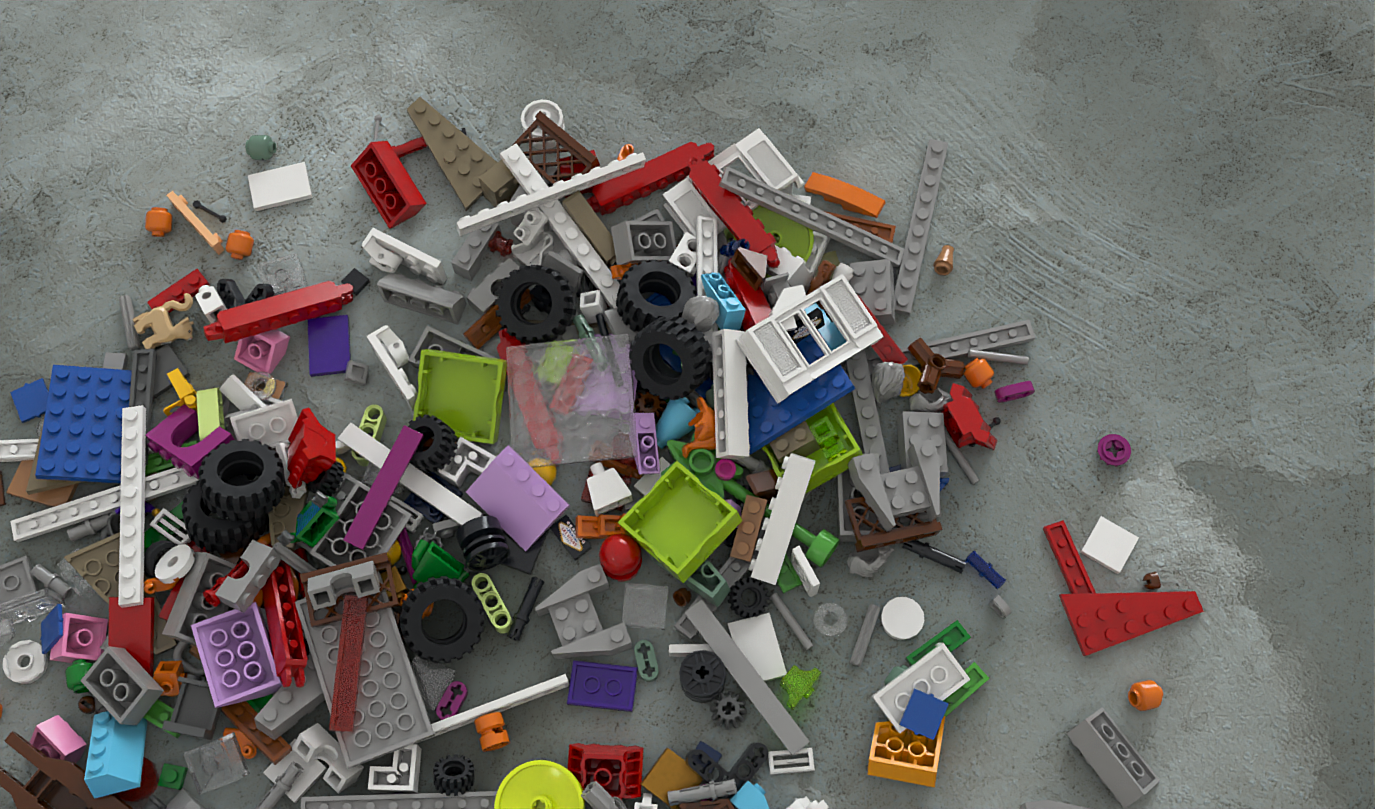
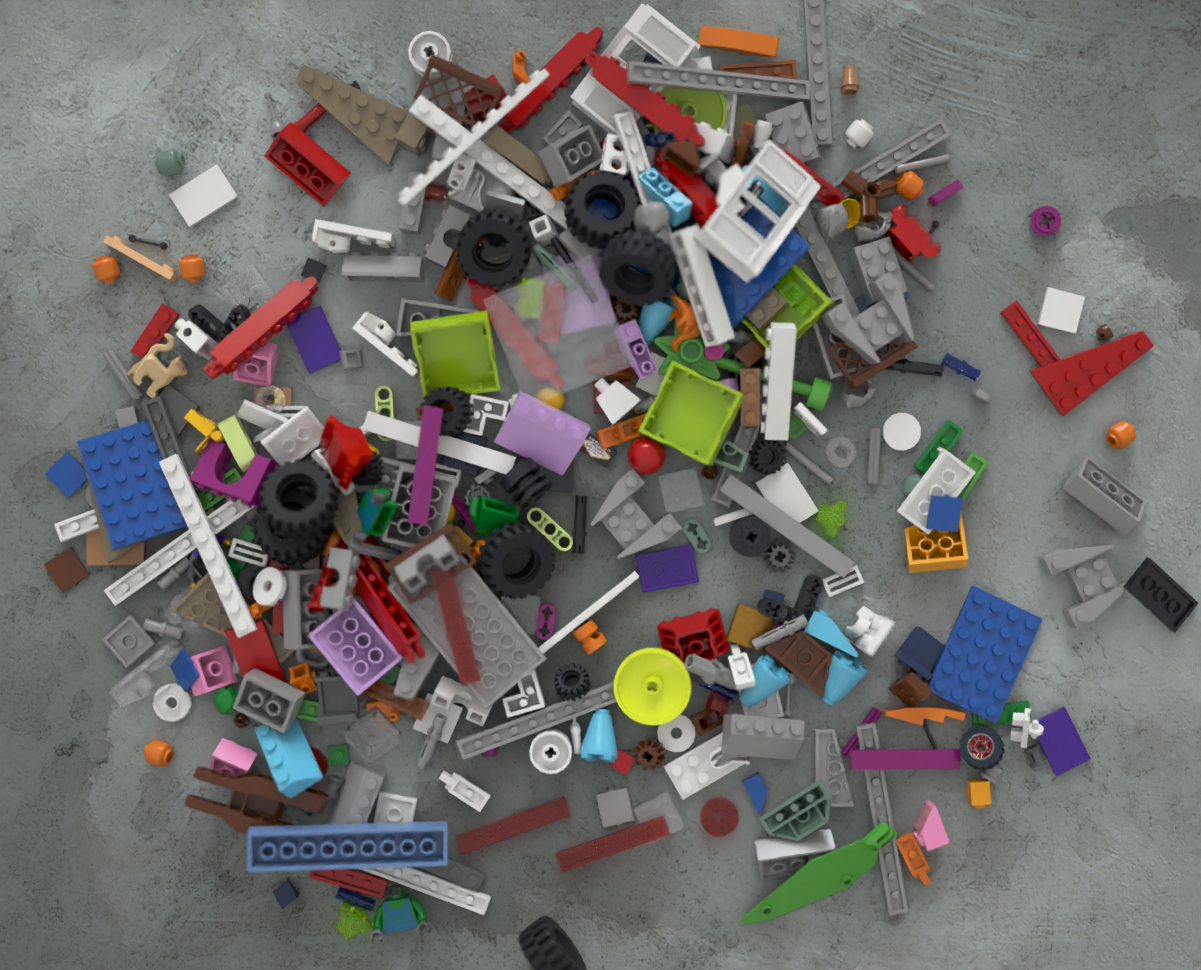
camera: 20 degrees left, 20 degrees up
none -> white head [845,119,874,148]

